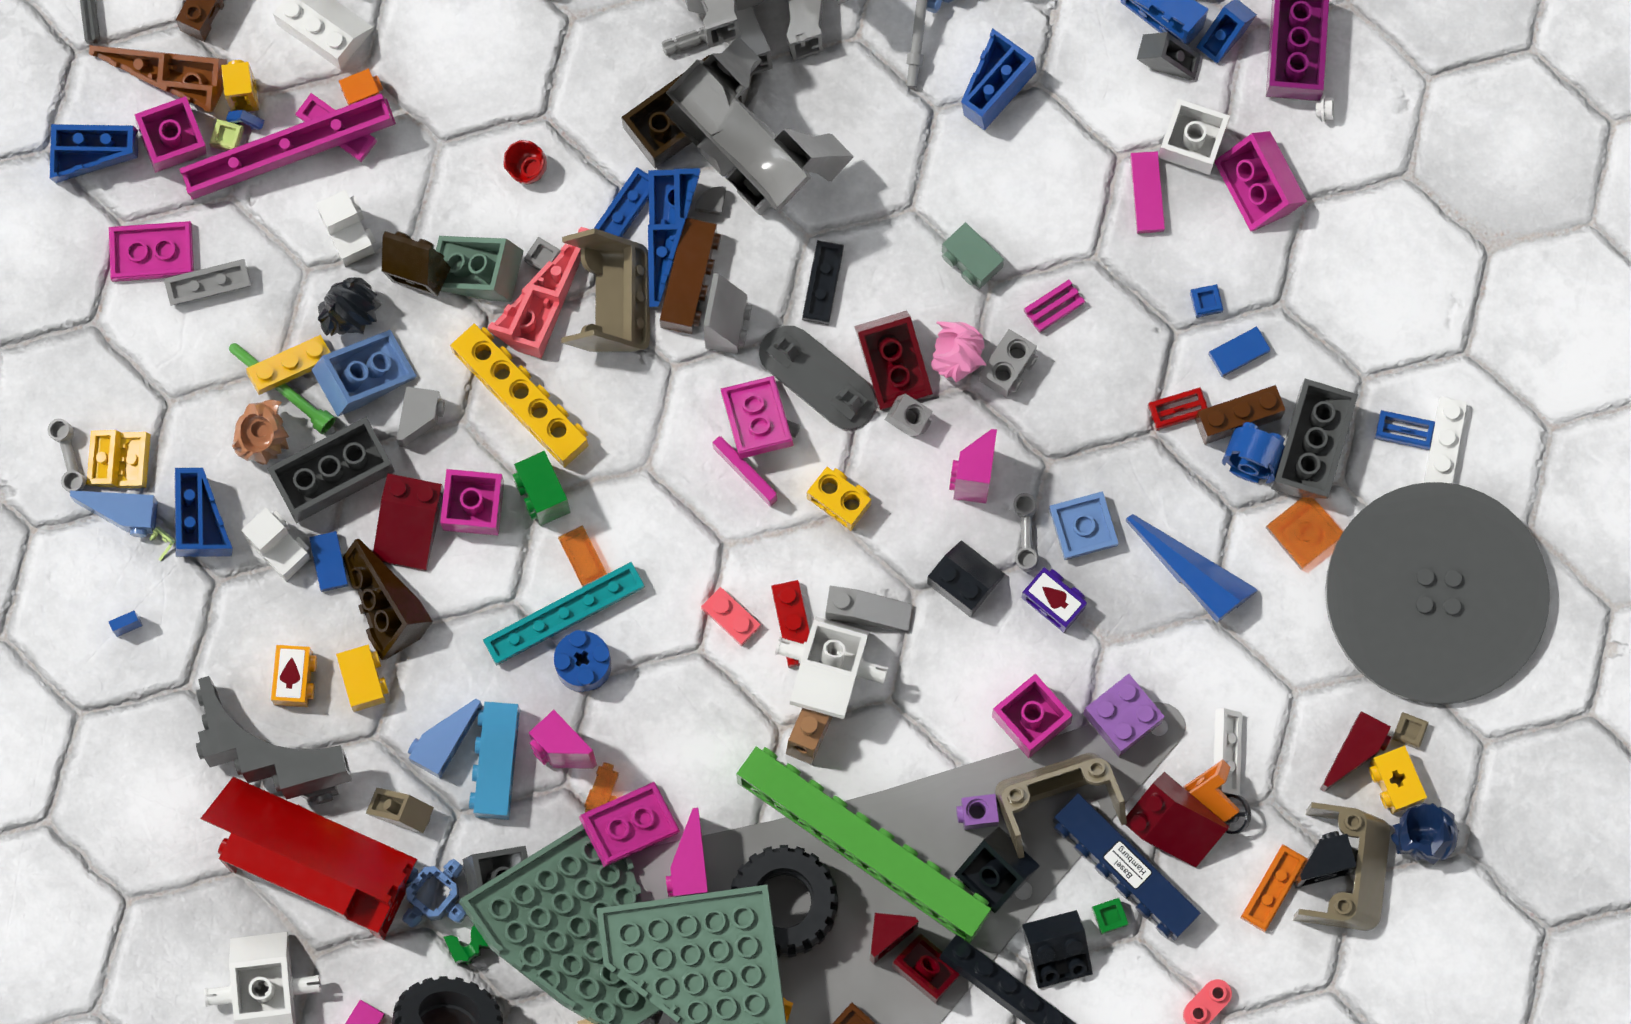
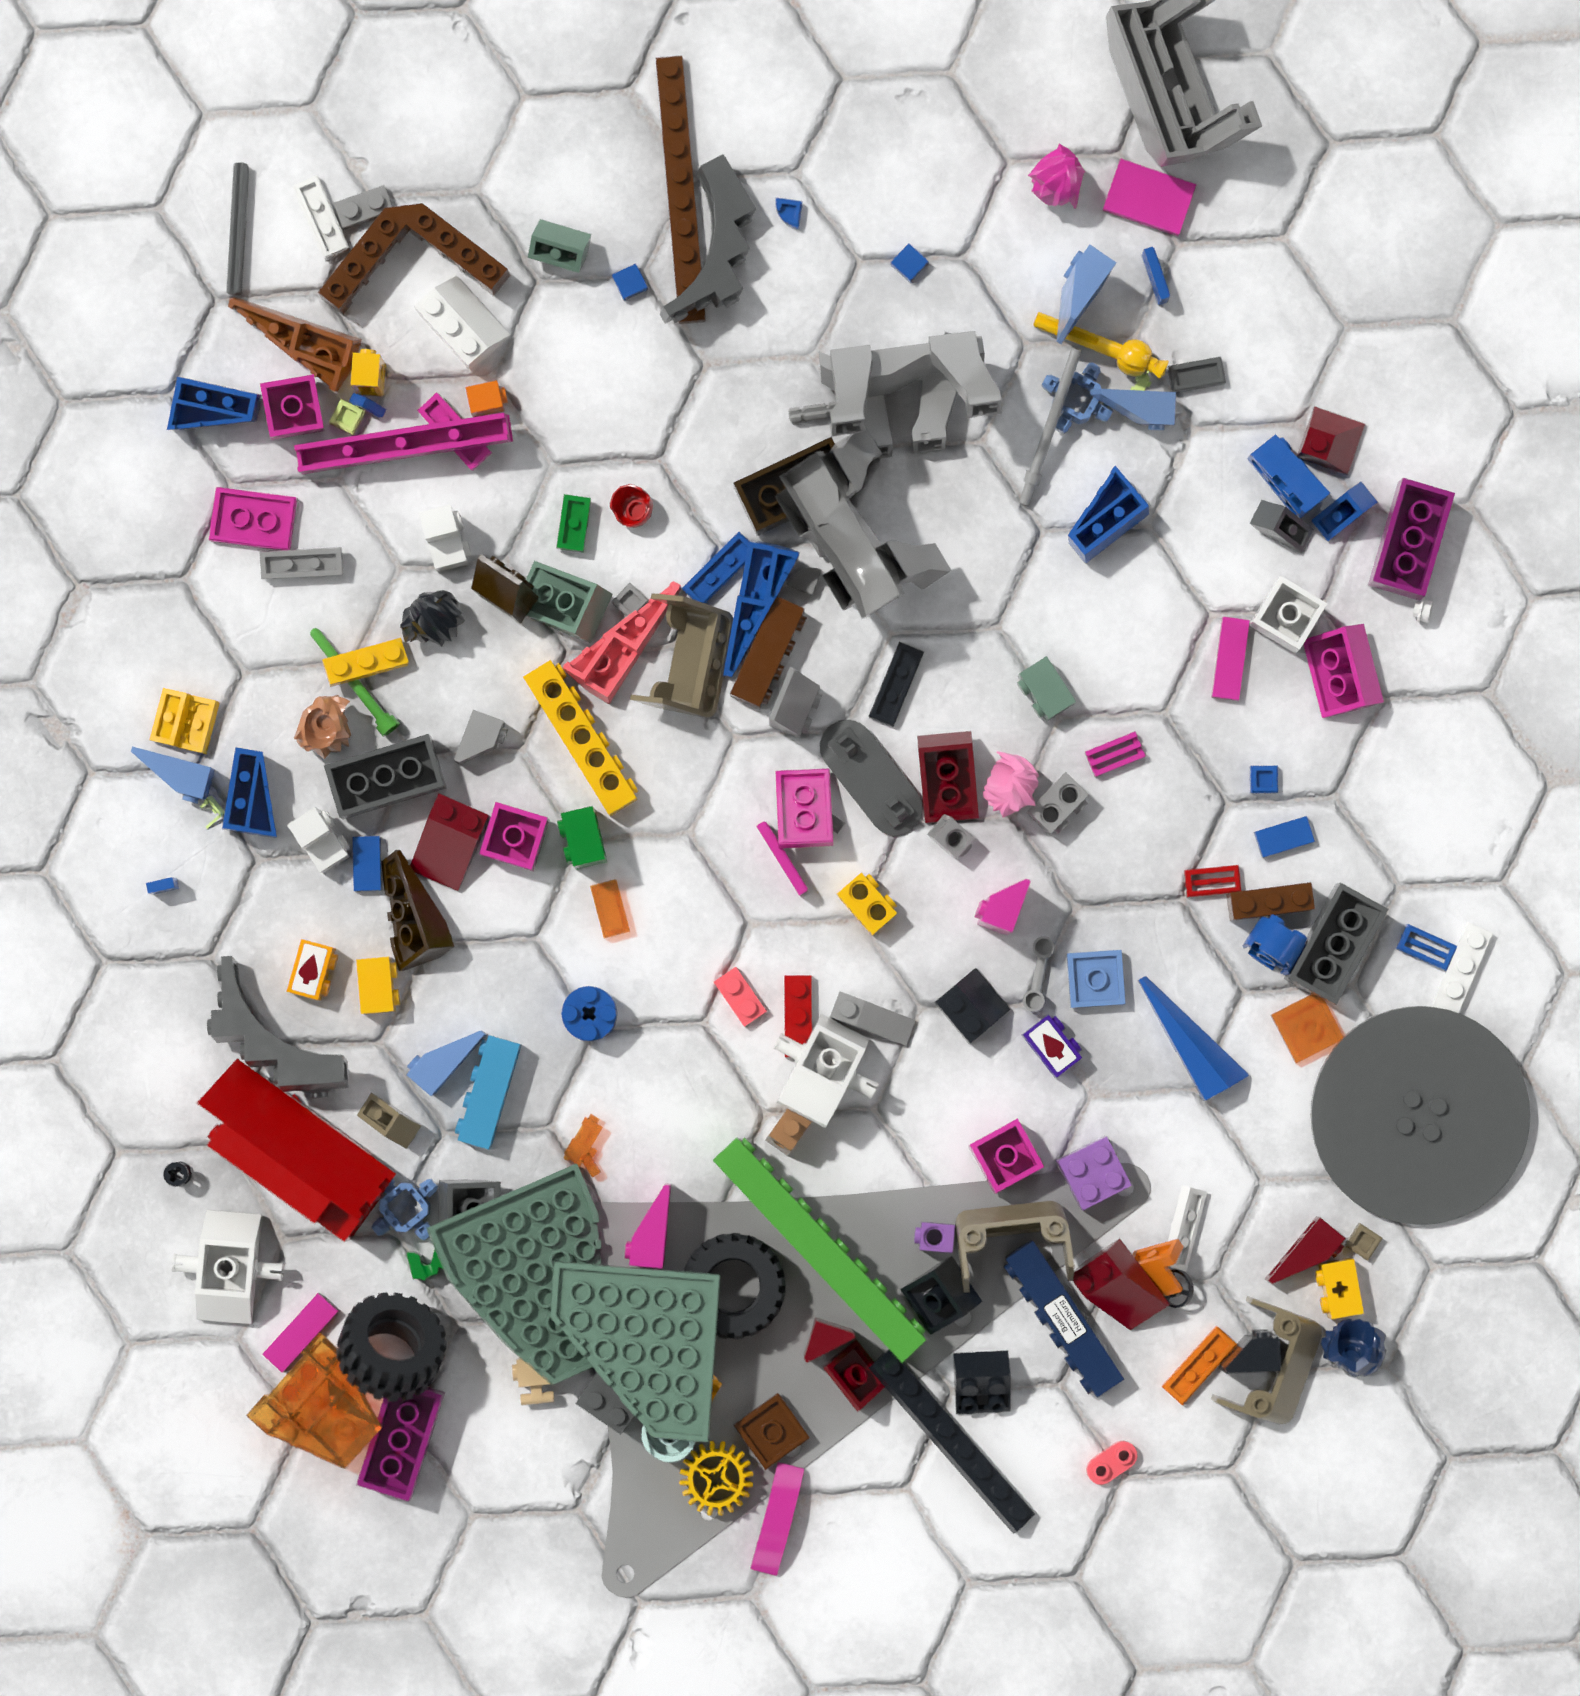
camera: 10 degrees right, 10 degrees up
light grey bar [48,419,87,493] -> none
medium blue slope [312,330,416,417] -> none
teal plate [483,562,645,666] -> none
dark pink slope [529,709,597,769] -> none
dark pink tile [579,782,680,867] -> none
green plate [1092,898,1129,935] -> none
none -> black bush [163,1161,192,1187]
none -> green plate [556,494,591,553]

